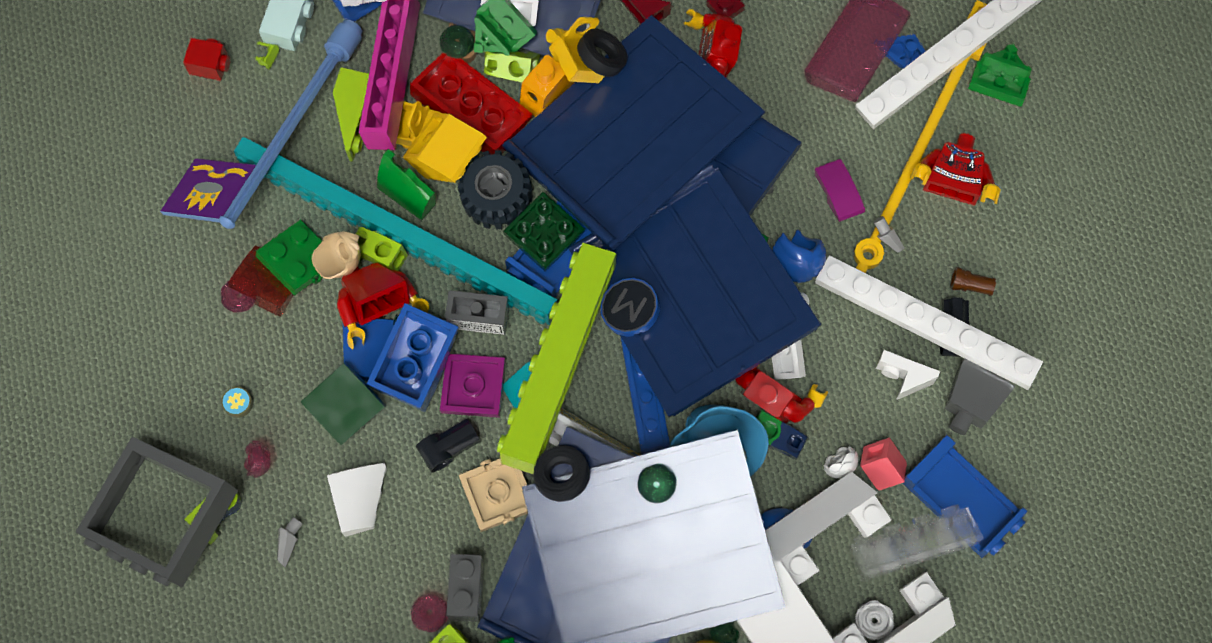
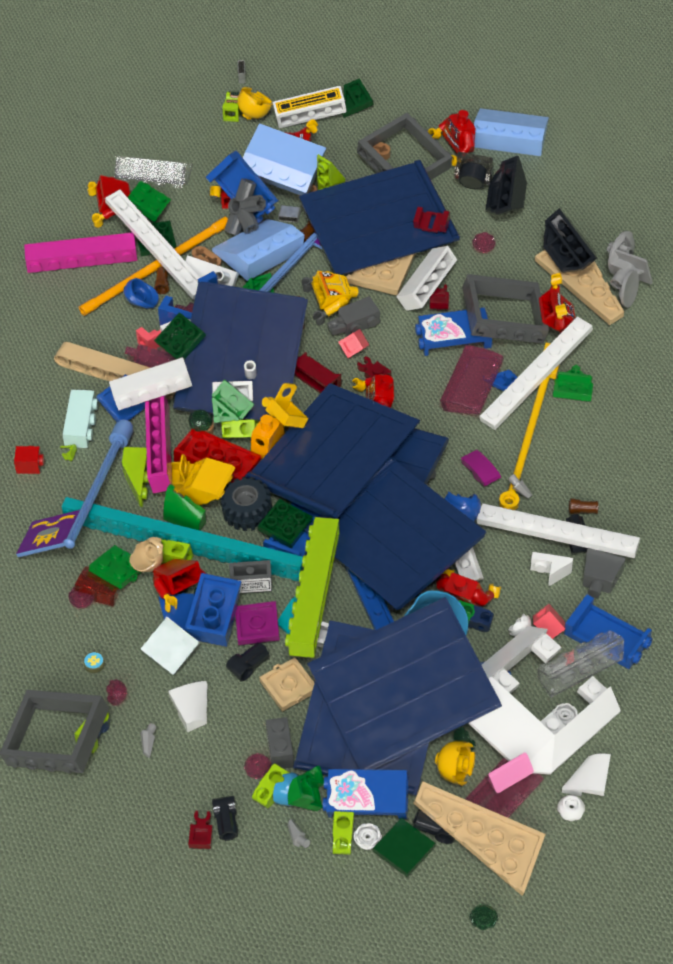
camera: 10 degrees left, 20 degrees down
black tyre [533,446,590,502] -> none
black tyre [577,29,627,77] -> none
black tile [600,278,660,337] -> none
clear green plate [637,464,676,504] -> none
red torso [910,133,1001,206] -> none

